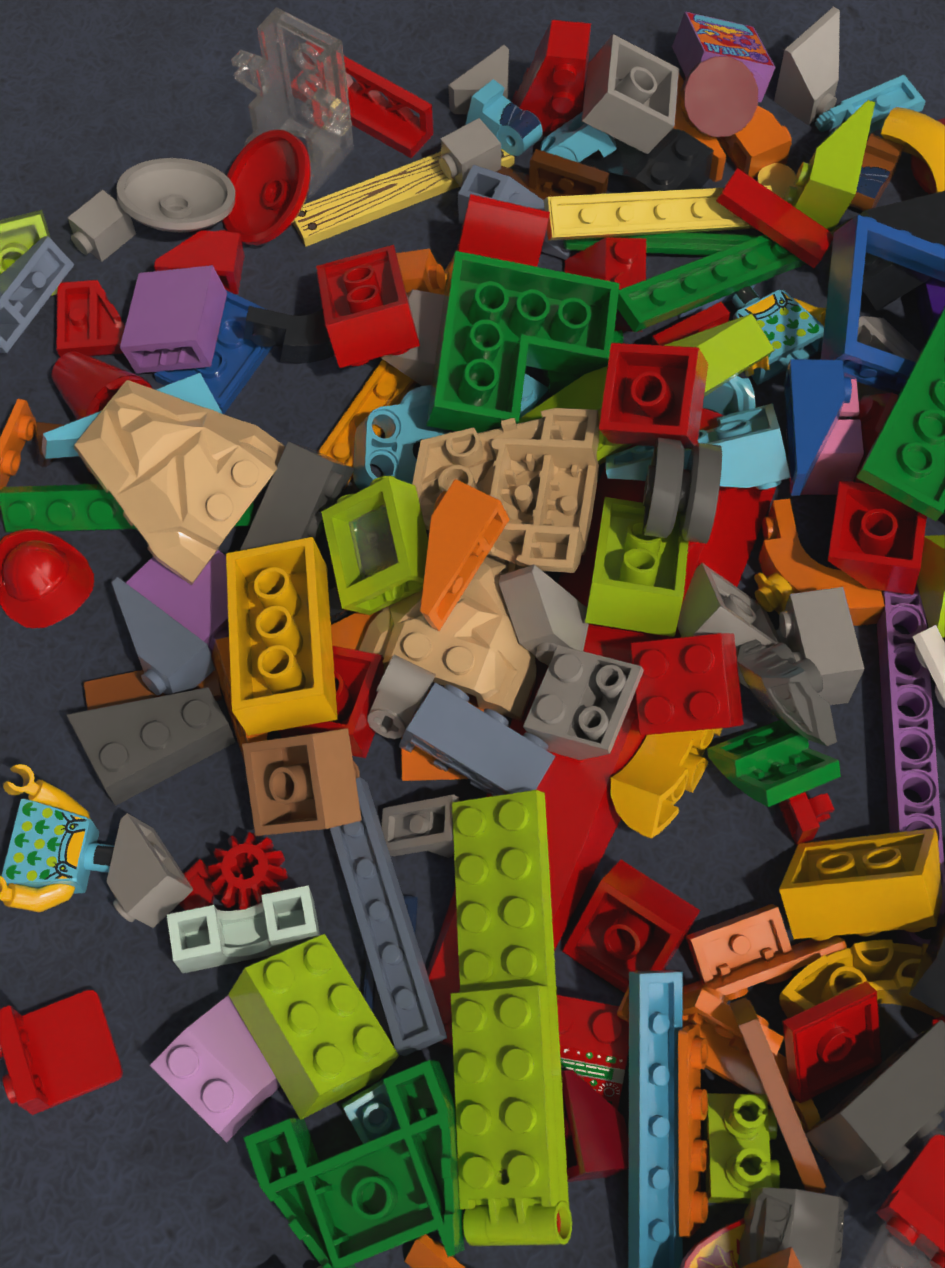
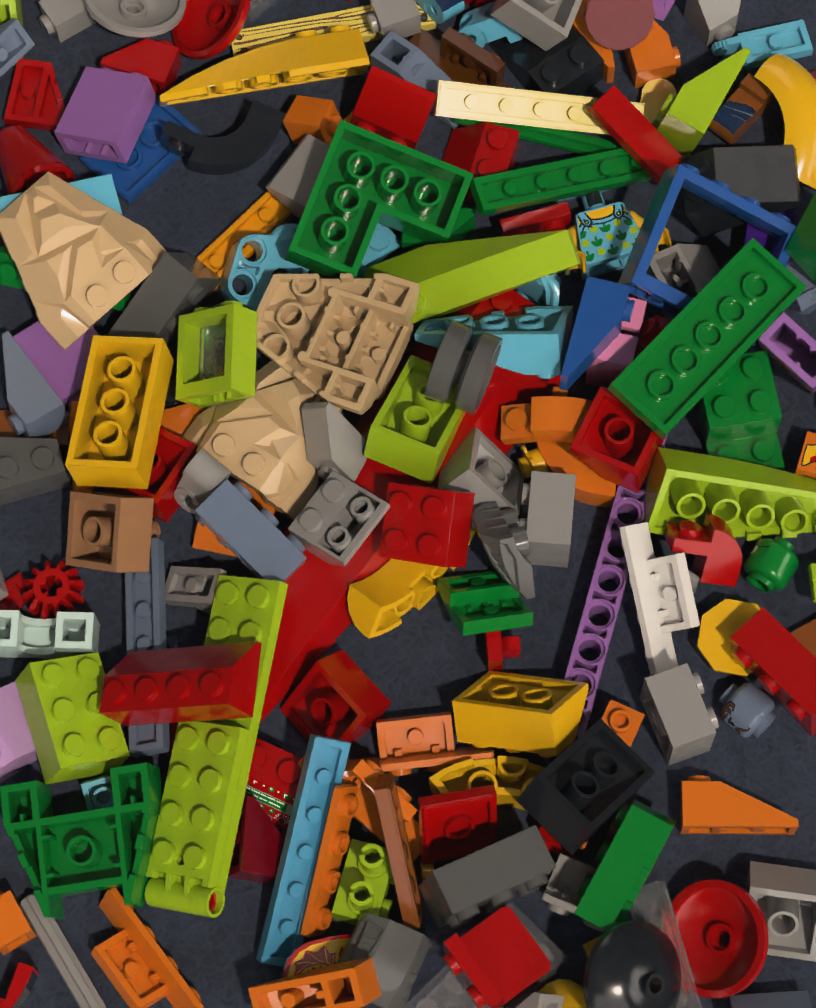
camera: 15 degrees right, 5 degrees up
red slope [316,245,420,368] -> none
orange slope [420,479,510,631] -> none
red brick [599,343,708,449] -> none
none -> red slope [99,641,262,726]
none -> yellow wedge [159,25,370,107]
none -> orange arch [500,396,593,445]

